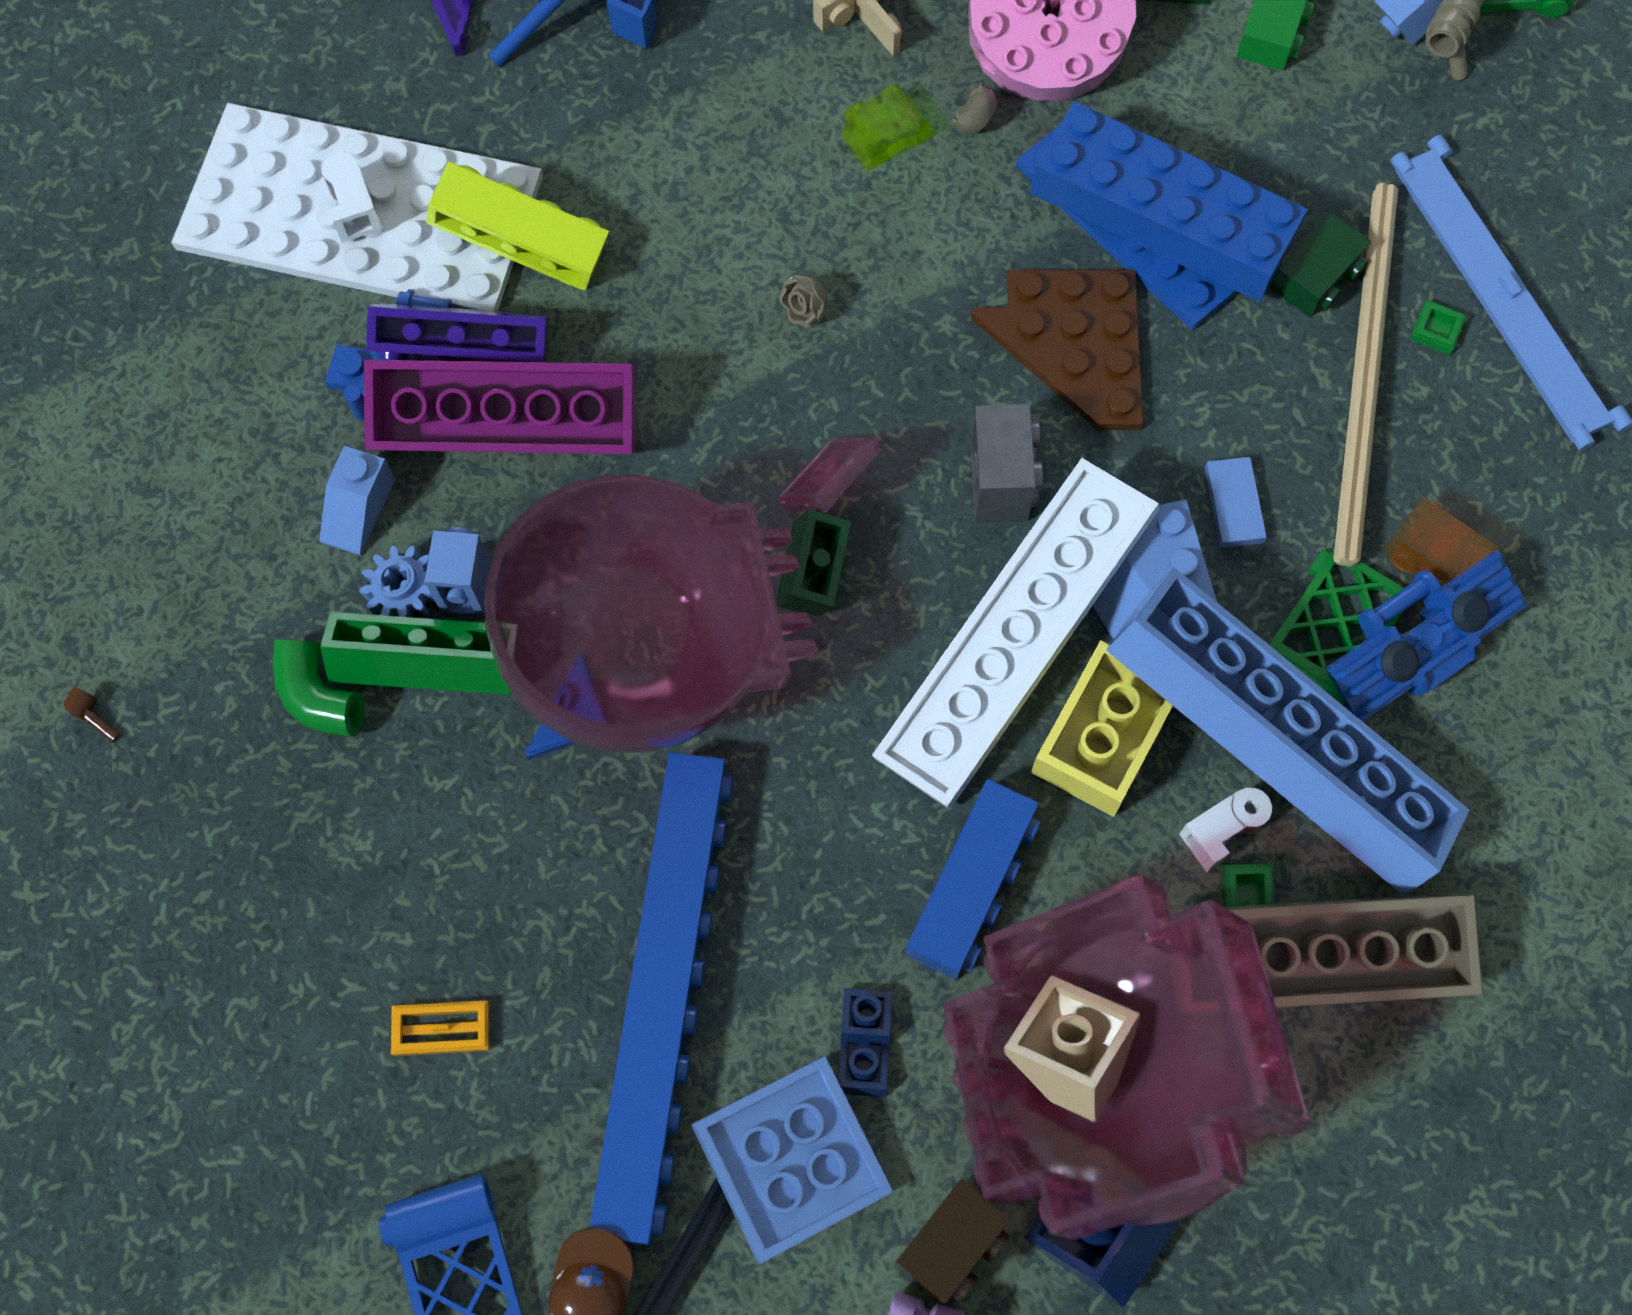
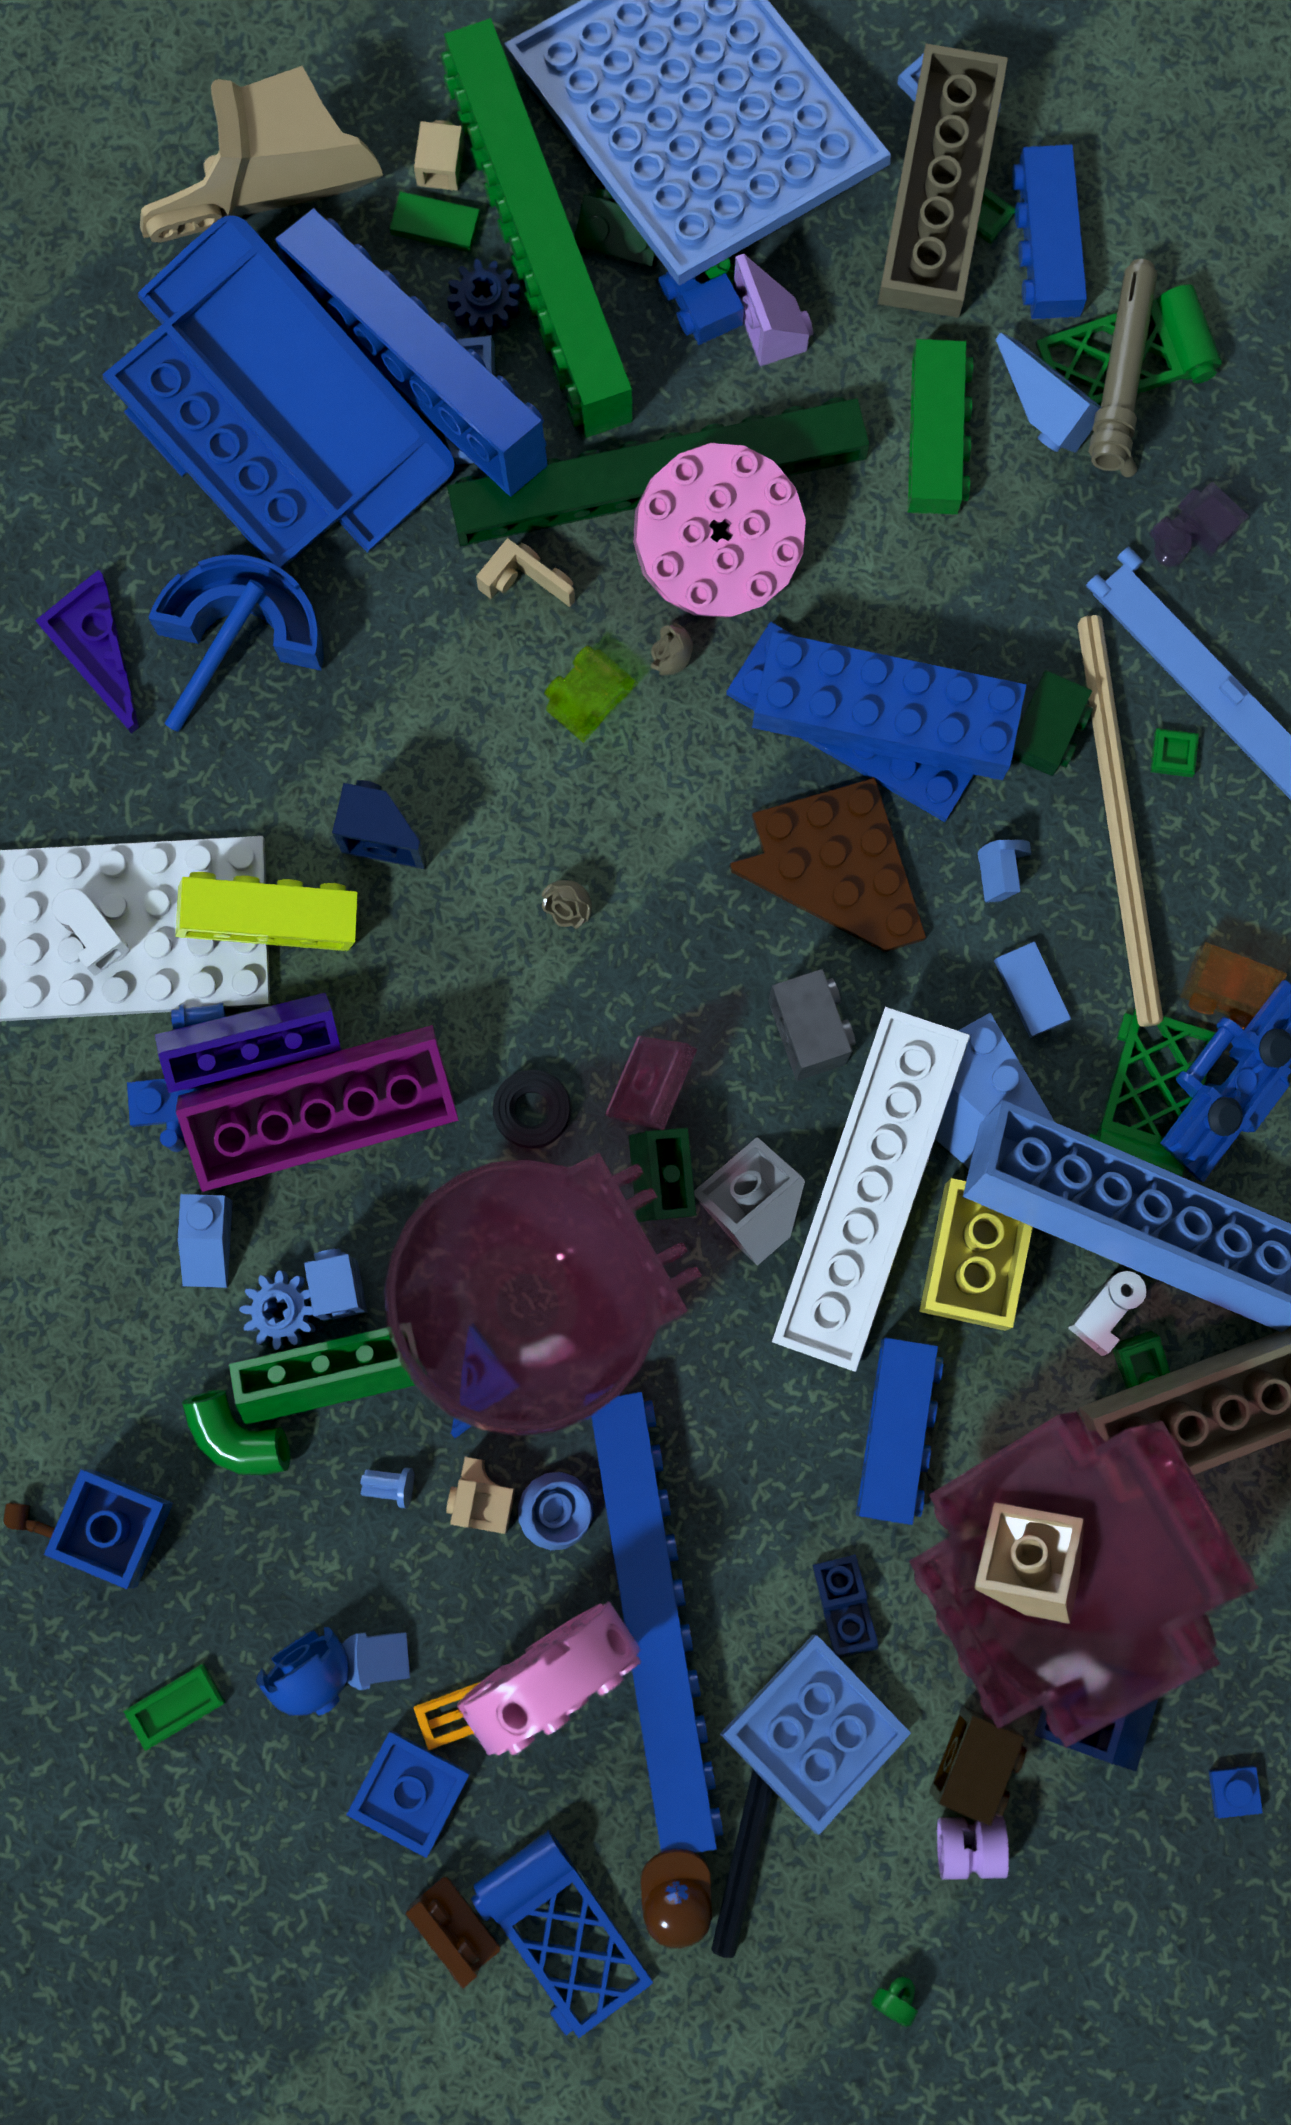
camera: 20 degrees left, 10 degrees up
none -> blue brick [44,1469,173,1589]
none -> green tile [123,1664,226,1751]
none -> blue cylinder [256,1627,349,1716]
none -> dark blue slope [332,780,427,869]
none -> medium blue tile [342,1632,410,1690]
none -> blue plate [346,1730,471,1858]
none -> medium blue piece [360,1467,414,1509]
none -> reddish brown bracket [405,1876,500,1989]
none -> tan brick [446,1457,515,1534]
none -> bright pink brick [456,1602,641,1756]
none -> black tyre [493,1070,571,1149]
none -> medium blue hat [518,1472,594,1550]
none -> light grey slope [694,1137,805,1266]
none -> medium blue tile [978,840,1031,902]
none -> clear purple brick [1149,482,1249,567]

